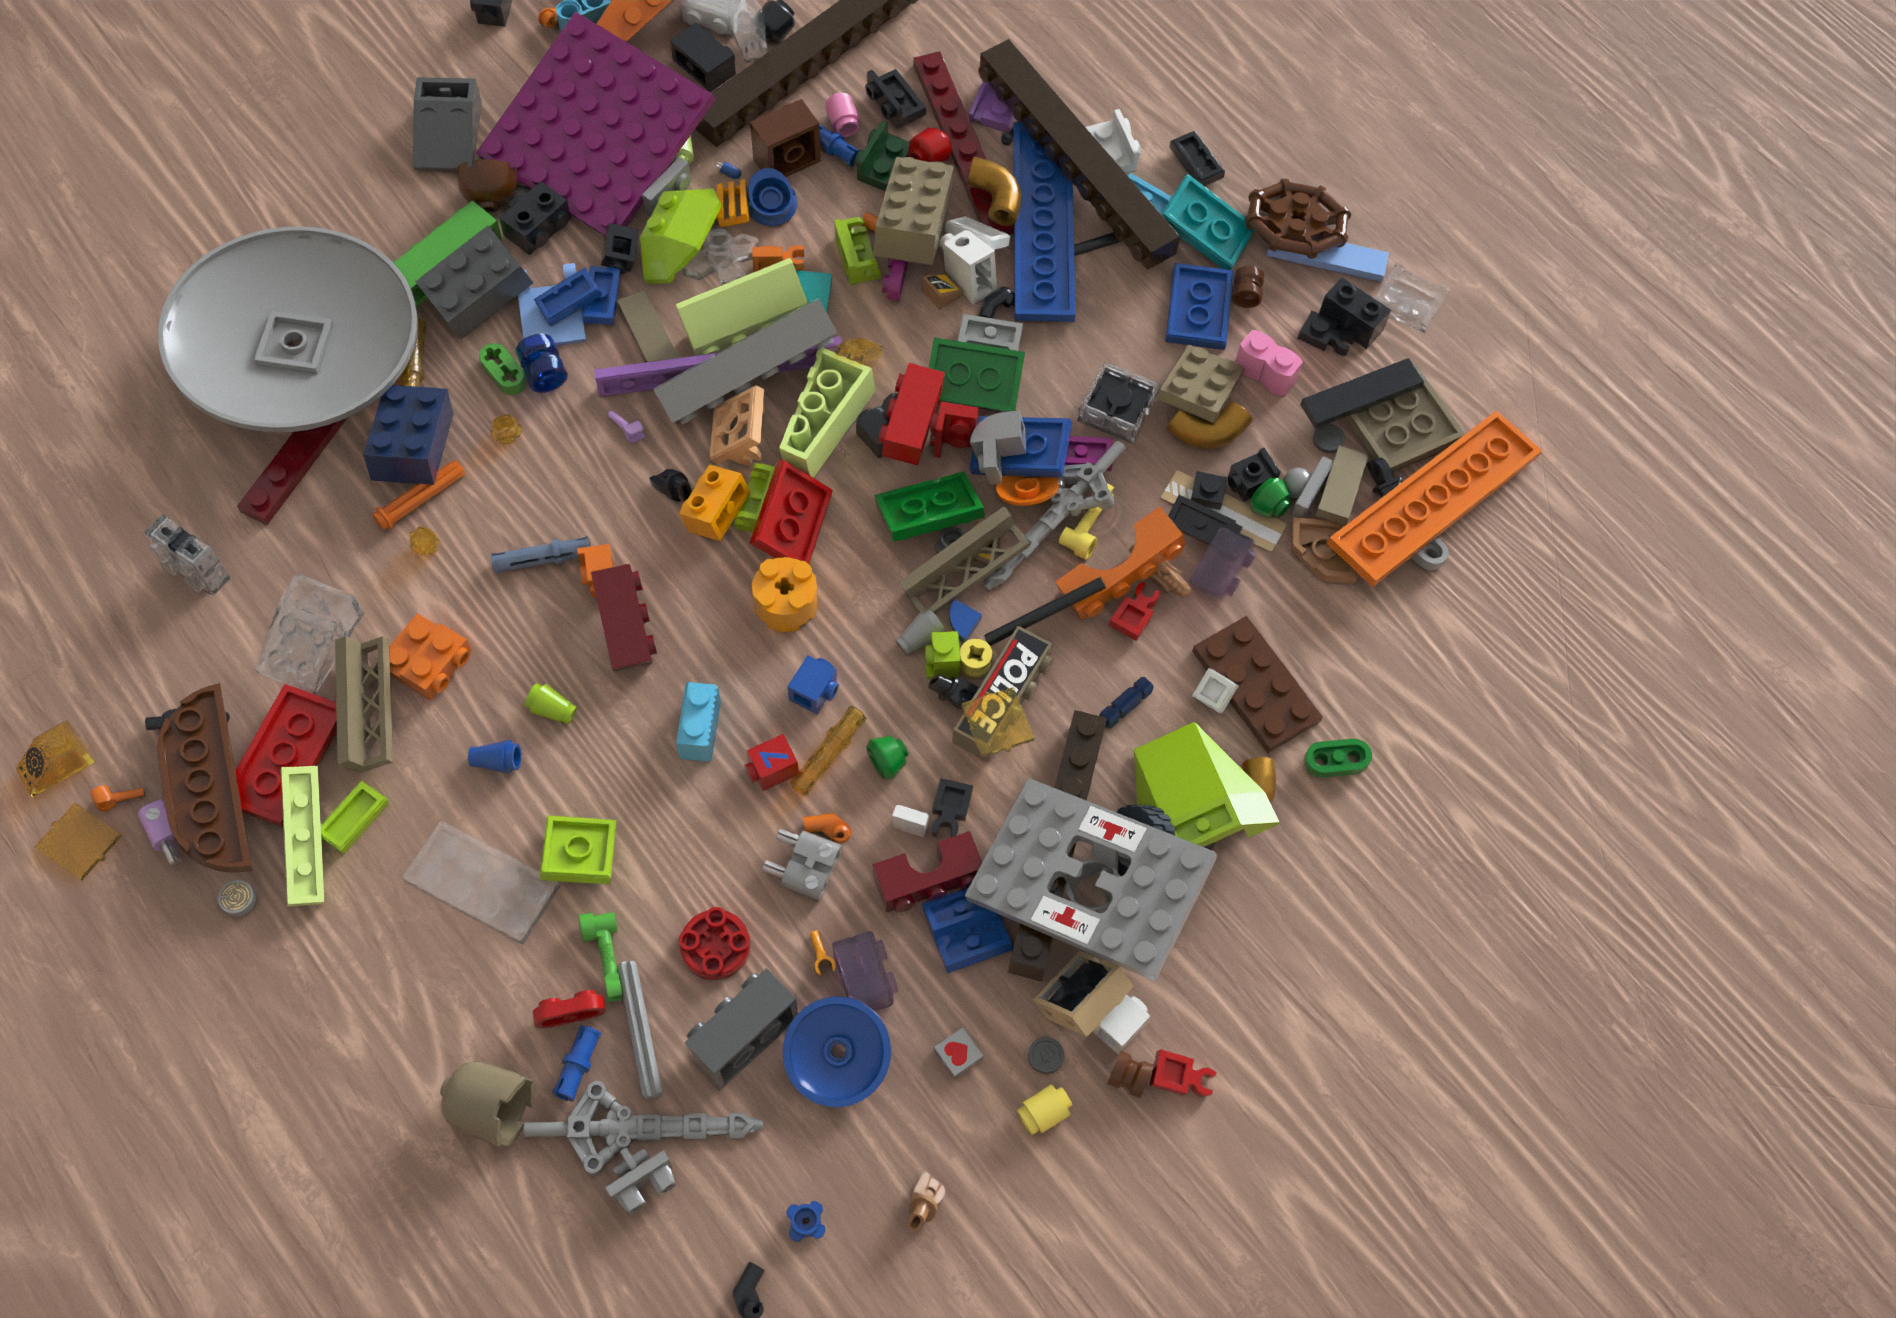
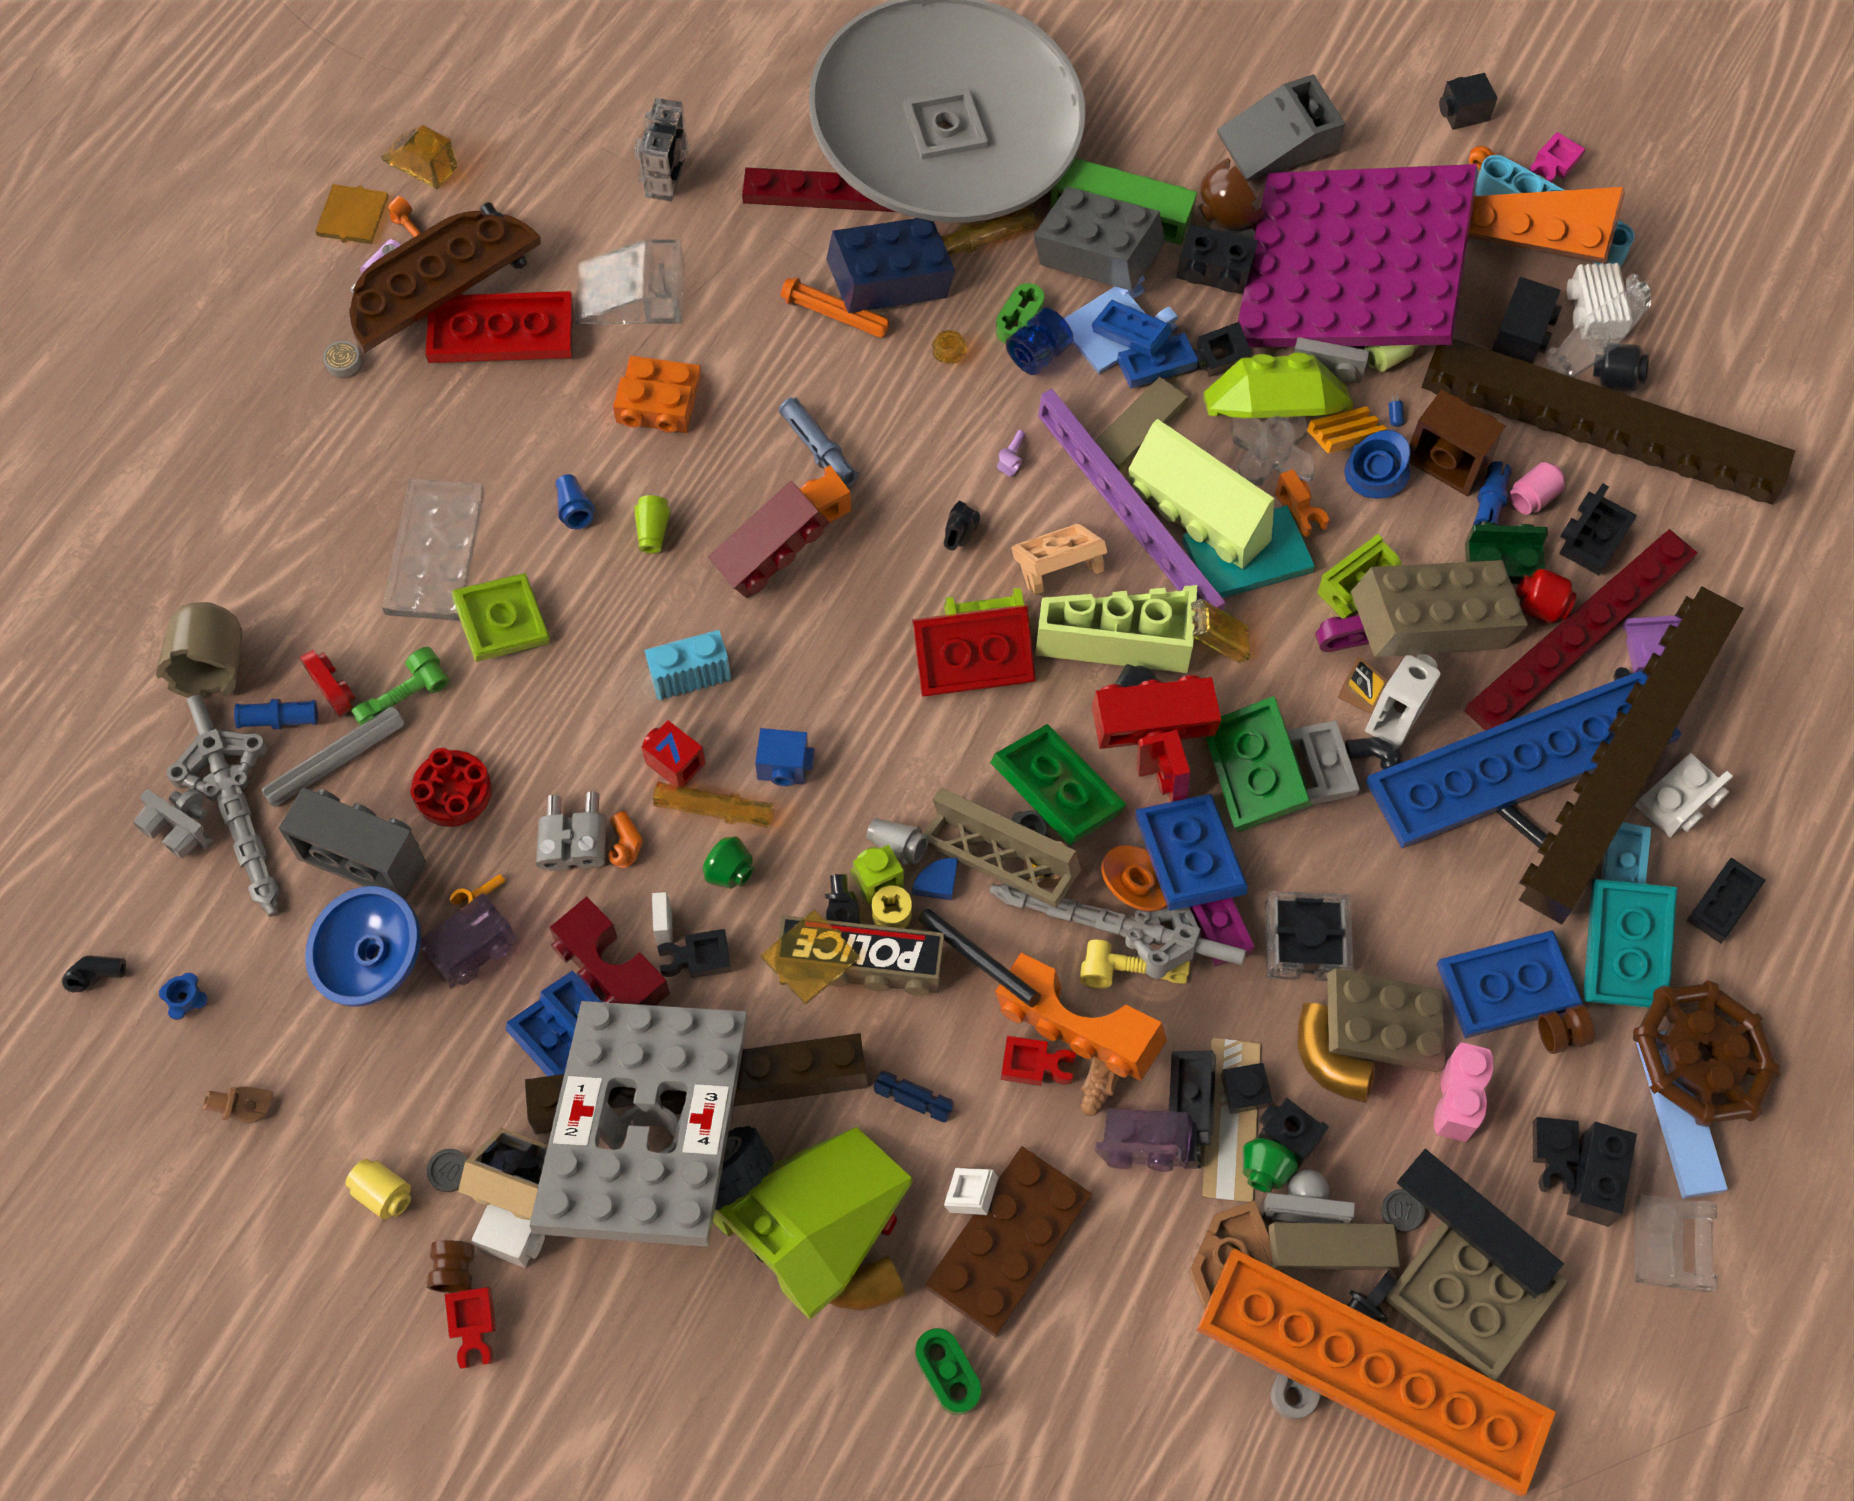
camera: 70 degrees right, 0 degrees up
yellowish green plate [281,766,324,907] -> none
lime tile [321,780,390,855] -> none
dark tan fence [335,636,393,773] -> none
clear yellow plate [409,526,440,556] -> none
light grey brick [654,298,837,425] -> none
light orange brick [679,464,750,541] -> none
light orange brick [752,557,818,633] -> none
light grey tile [934,1027,984,1079] -> none
white tile [945,216,1010,250] -> none
pearl gold cylinder [968,157,1022,226] -> none
light grey brick [970,410,1026,485] -> none

